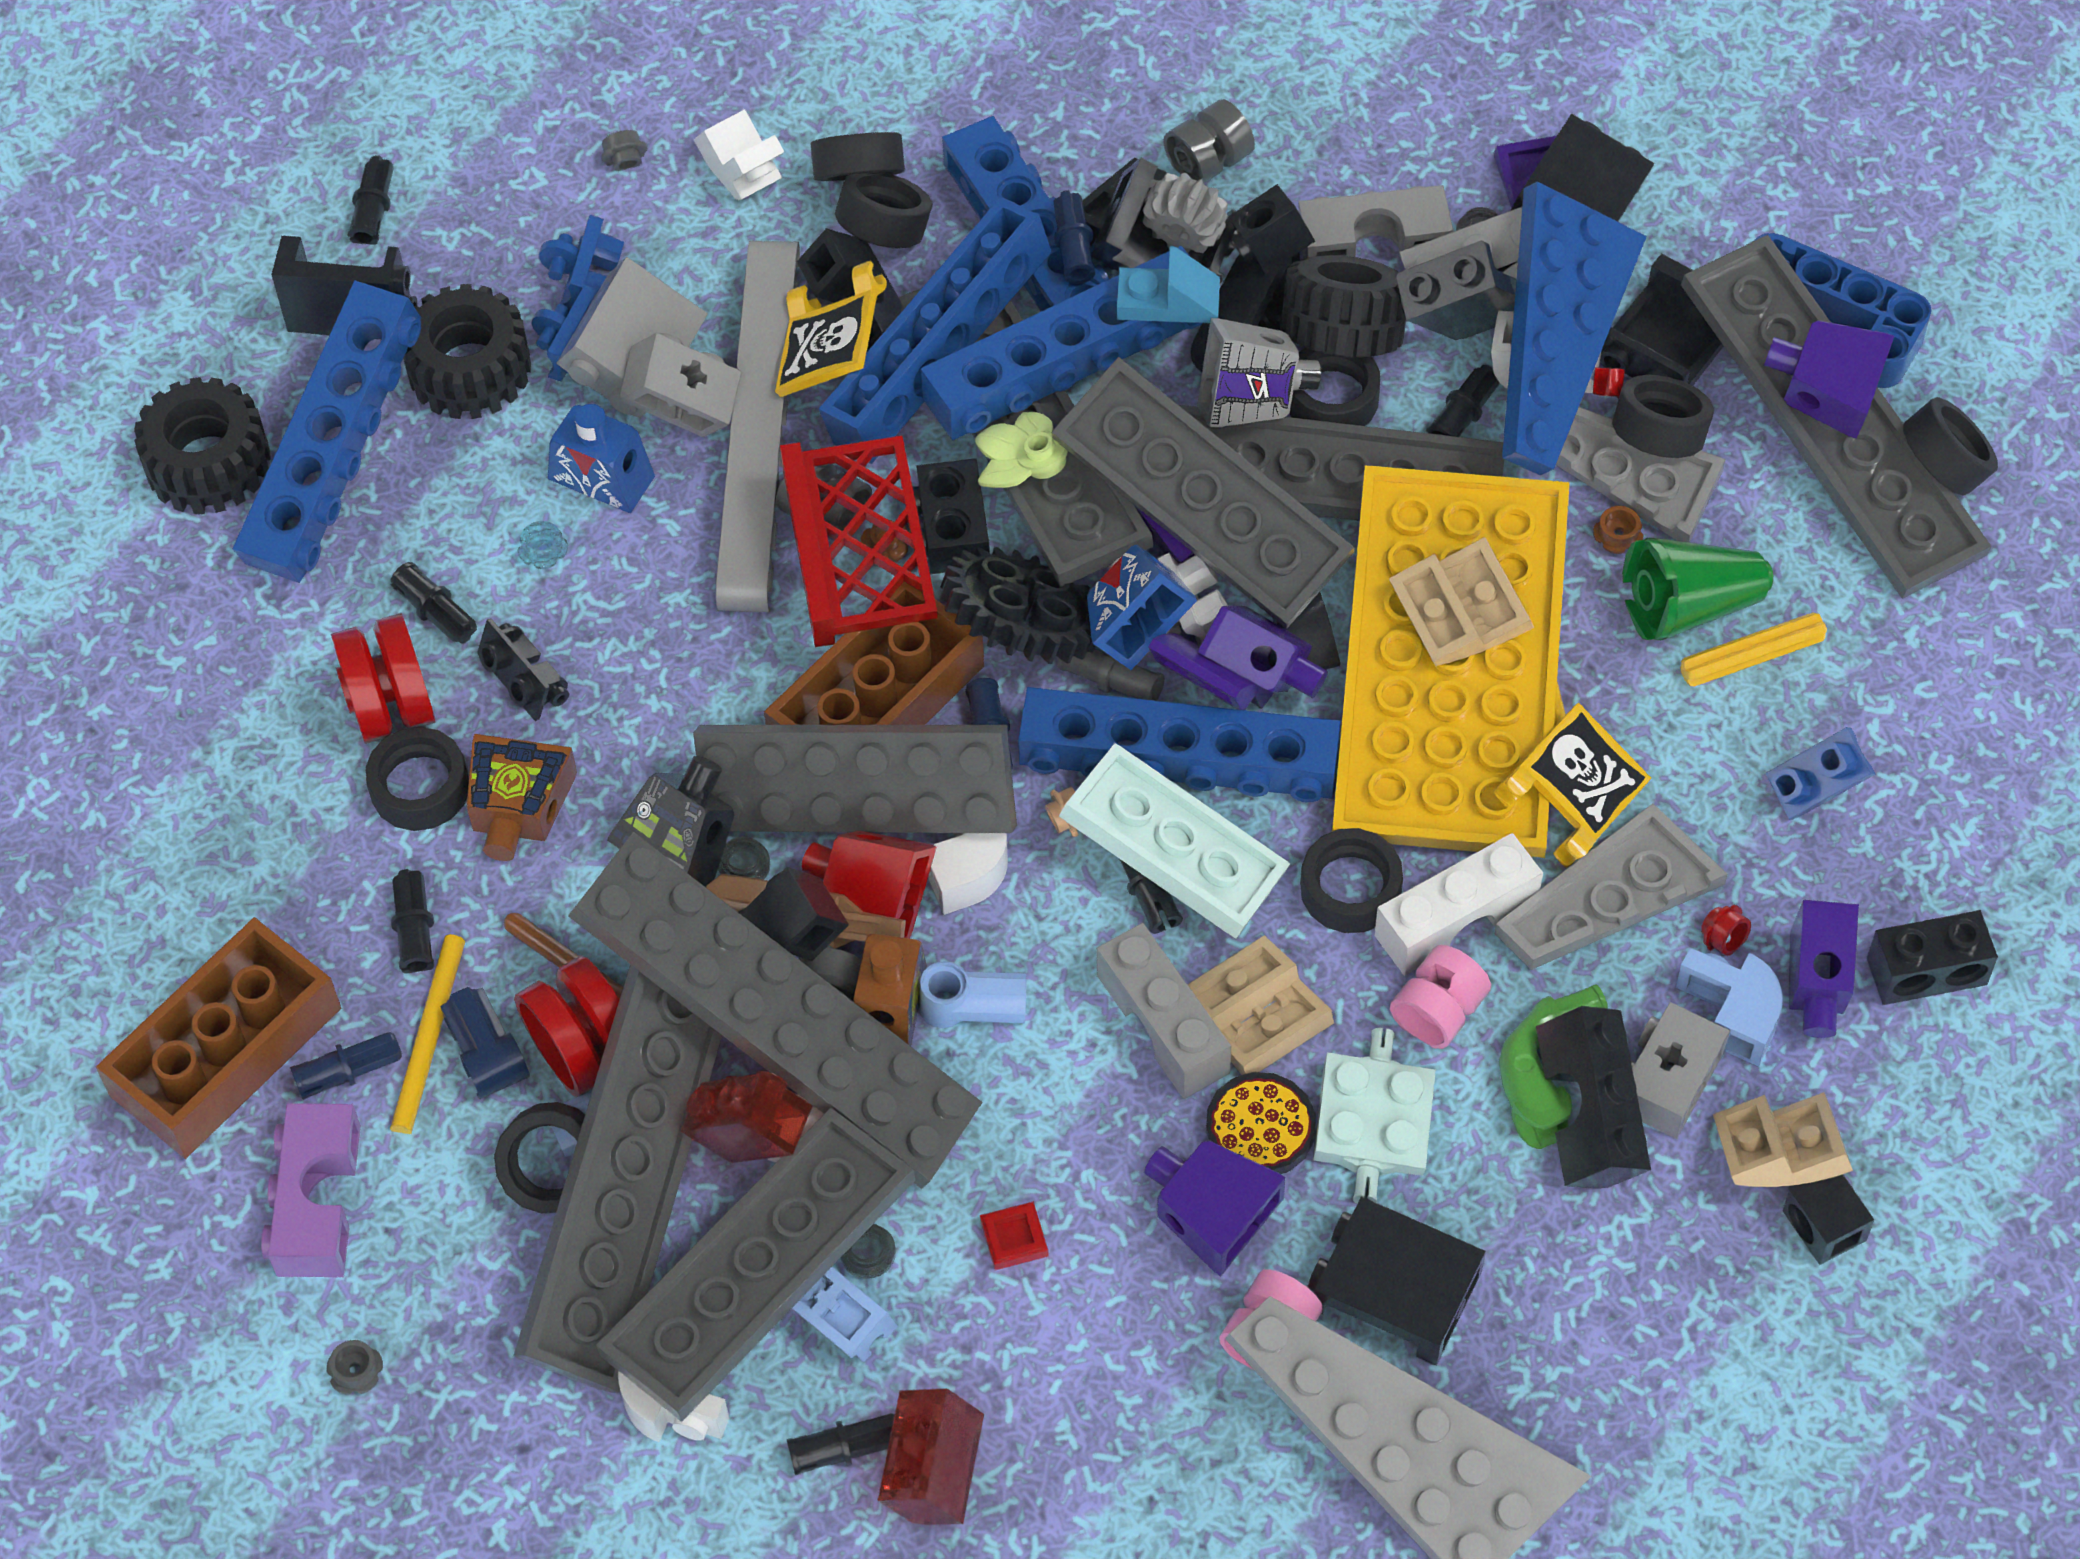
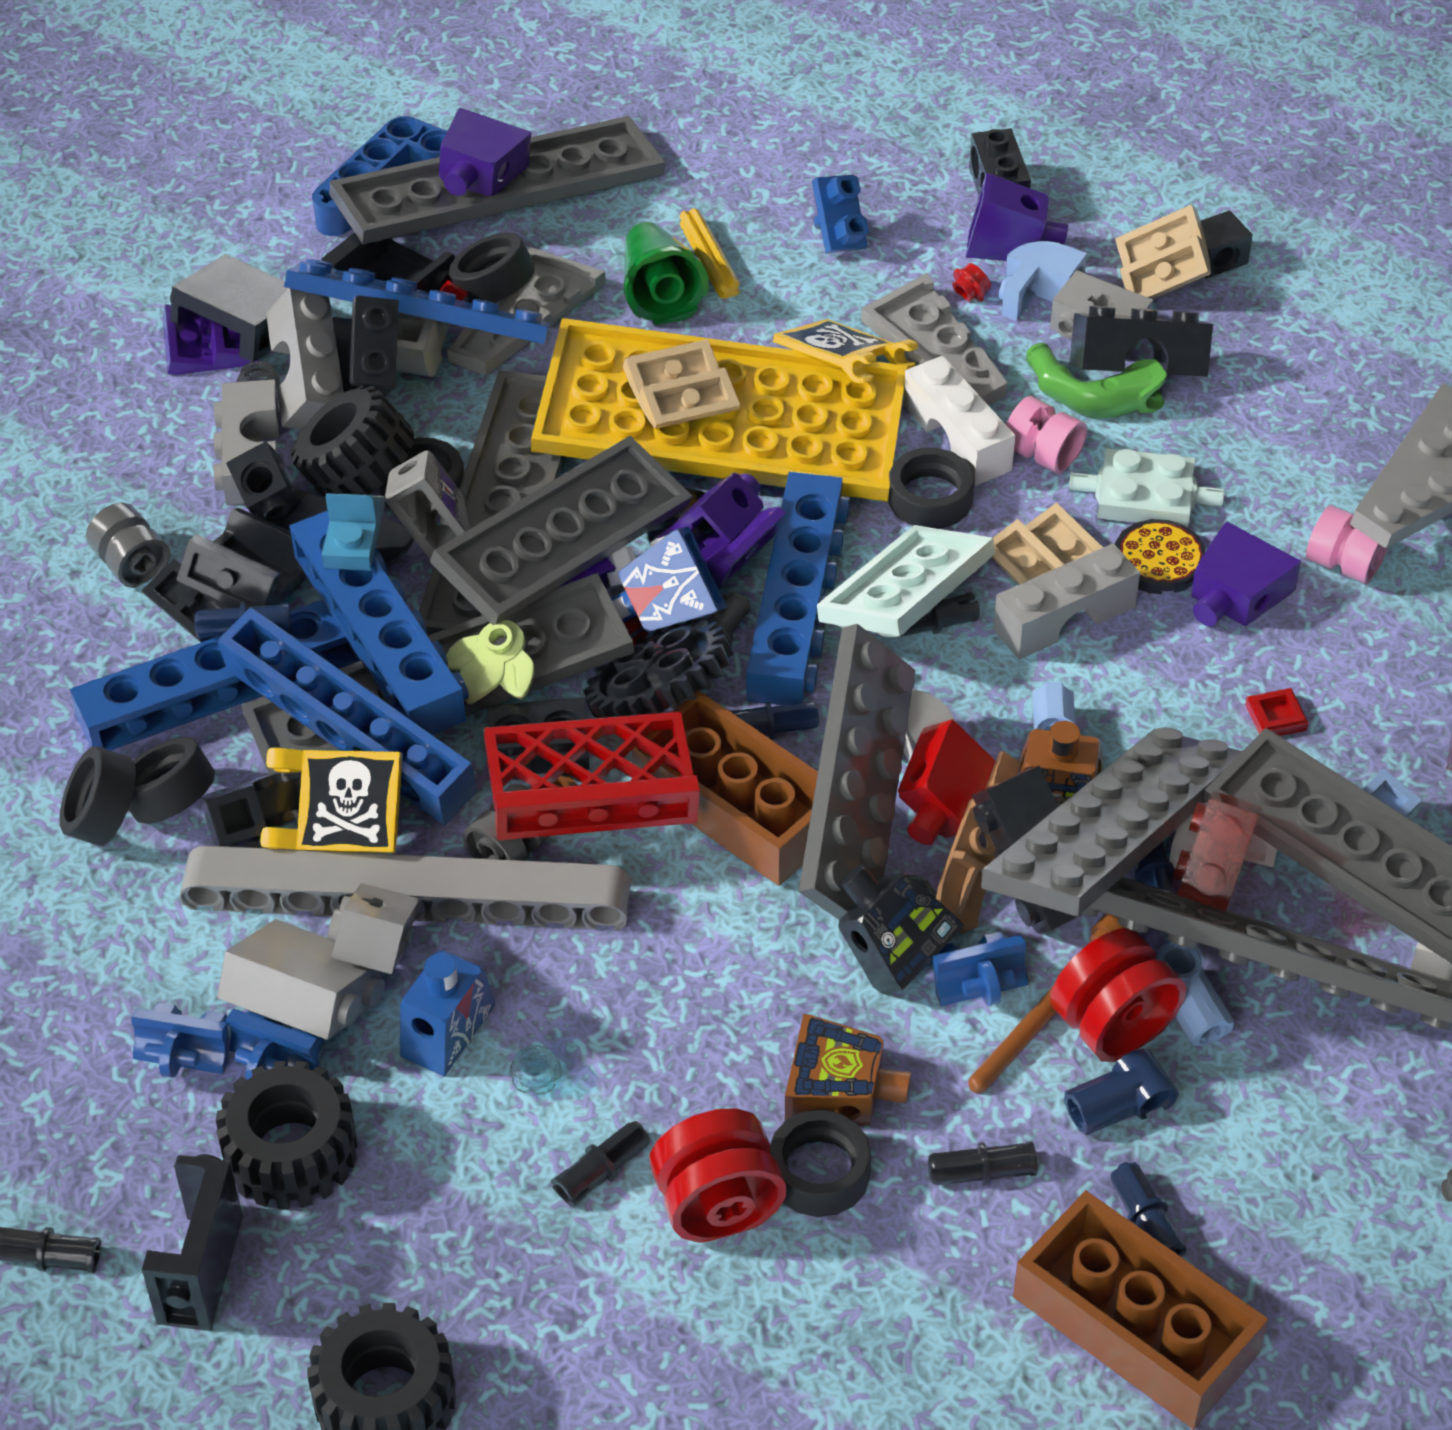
camera: 90 degrees left, 10 degrees down
blue brick [232,280,421,583] -> none
medium lavender arch [261,1103,361,1277] -> none
yellow bar [390,934,465,1134] -> none
black hinge [477,618,570,722] -> none
black tyre [494,1102,585,1214] -> none
dark grey plate [601,130,648,171] -> none
white brick [694,109,784,200] -> none
light grey gear [1142,173,1228,253] -> none
black panel [1308,1196,1486,1366] -> none
black axle [1426,364,1500,437] -> none
dark orange plate [1593,506,1644,554] -> none
black tyre [1903,397,1998,496] -> none

